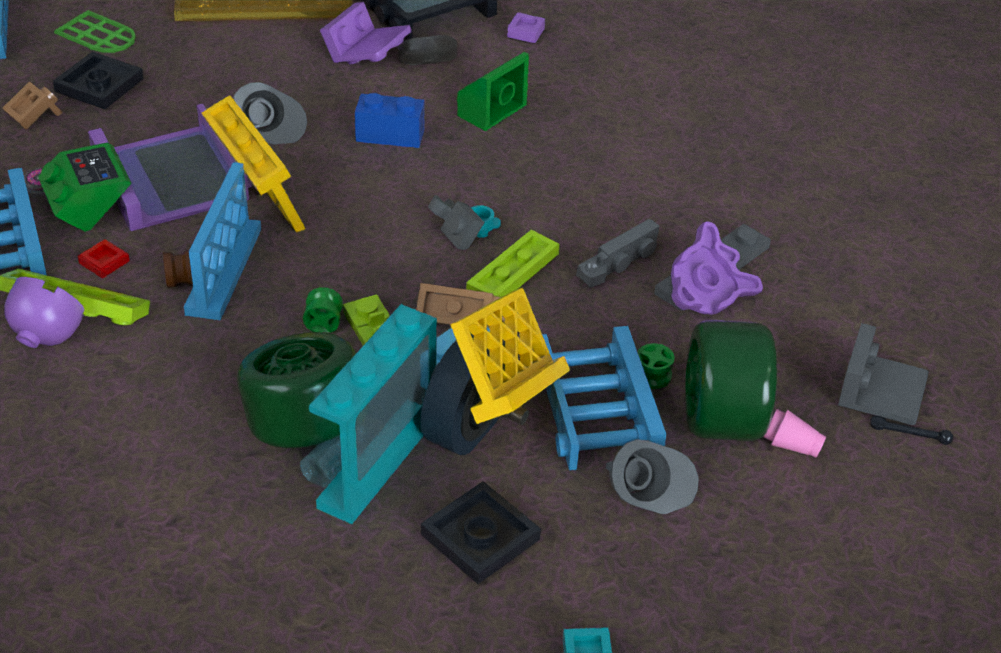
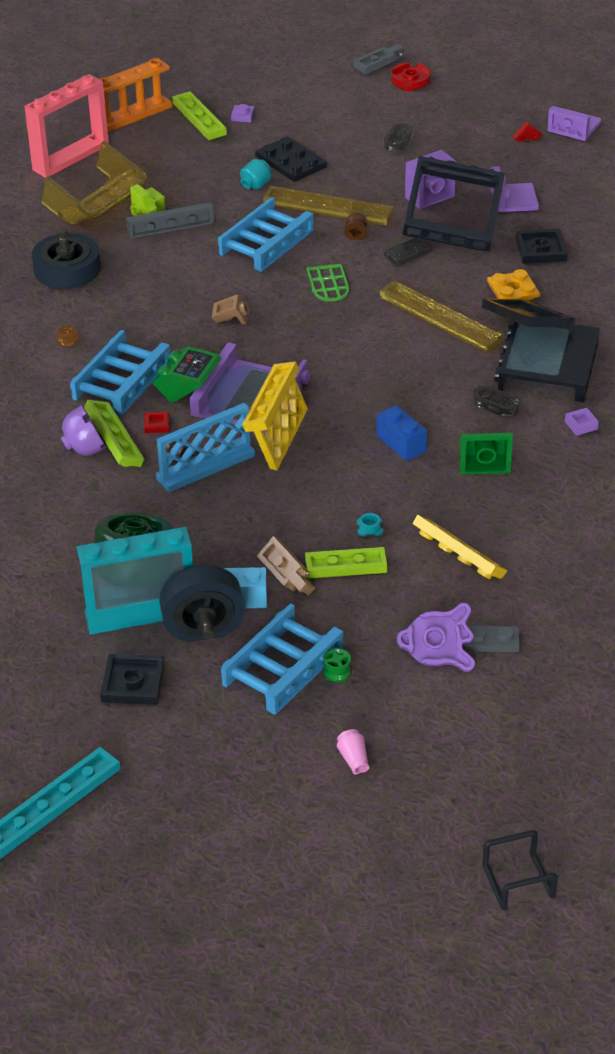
camera: 50 degrees right, 0 degrees up
black plate [53,51,144,109] -> none
dark grey piece [233,82,307,144] -> none
green wheel [303,287,343,333] -> none
medium lavender bracket [320,2,412,64] -> none
lime plate [343,294,390,346] -> none
dark grey plate [428,195,485,250] -> none
yellow fence [450,287,570,424] -> none
dark grey hinge [576,219,660,288] -> none
dark grey piece [605,439,699,514] -> none
dark green wheel [685,320,777,441] -> none
dark grey bracket [838,323,929,425] -> none
black hinge [870,416,953,445] -> none
none -> yellow plate [413,515,507,579]

